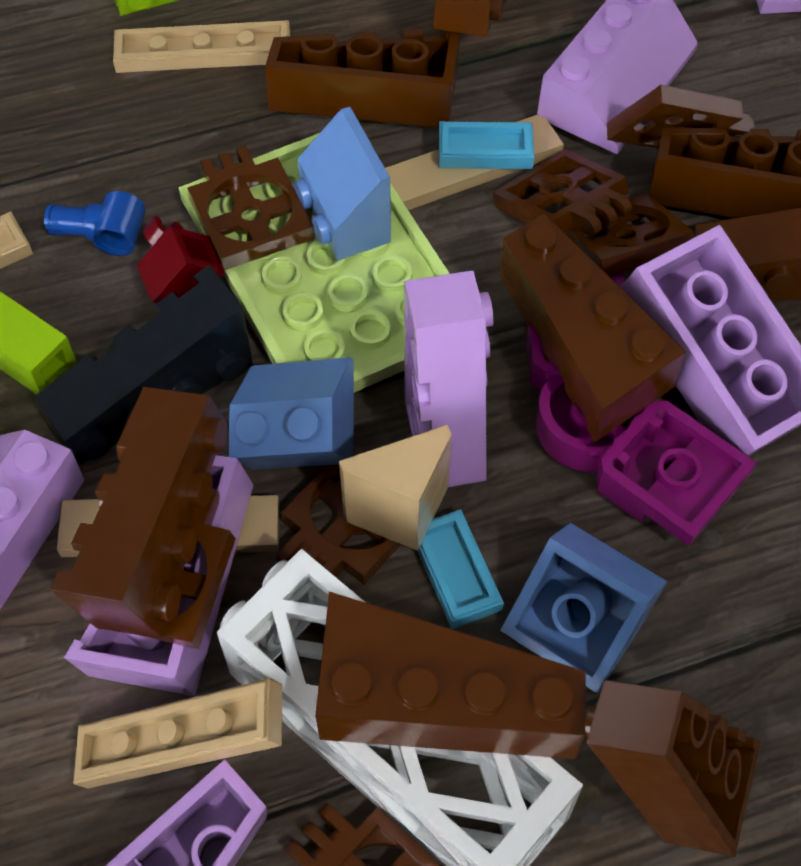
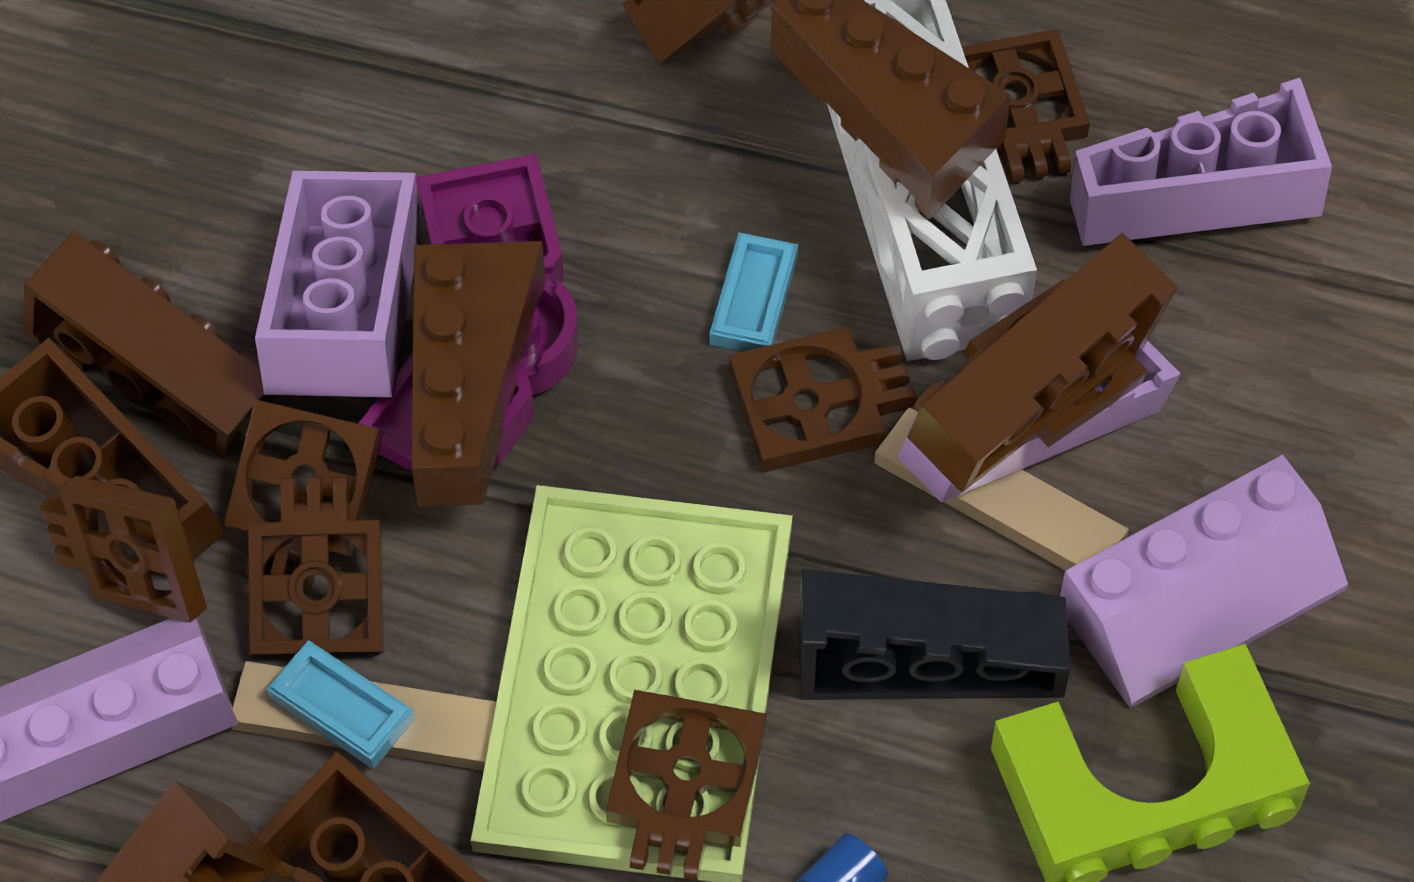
camera: 145 degrees left, 0 degrees up
tan tile [73,678,282,789] -> none
dark red brick [137,216,225,304] -> none
medium blue slope [229,357,354,470] -> none
medium blue slope [293,106,391,261] -> none
tan slope [339,425,452,551] -> none
lavender wedge [404,270,493,487] -> none
medium blue slope [500,523,667,693] -> none

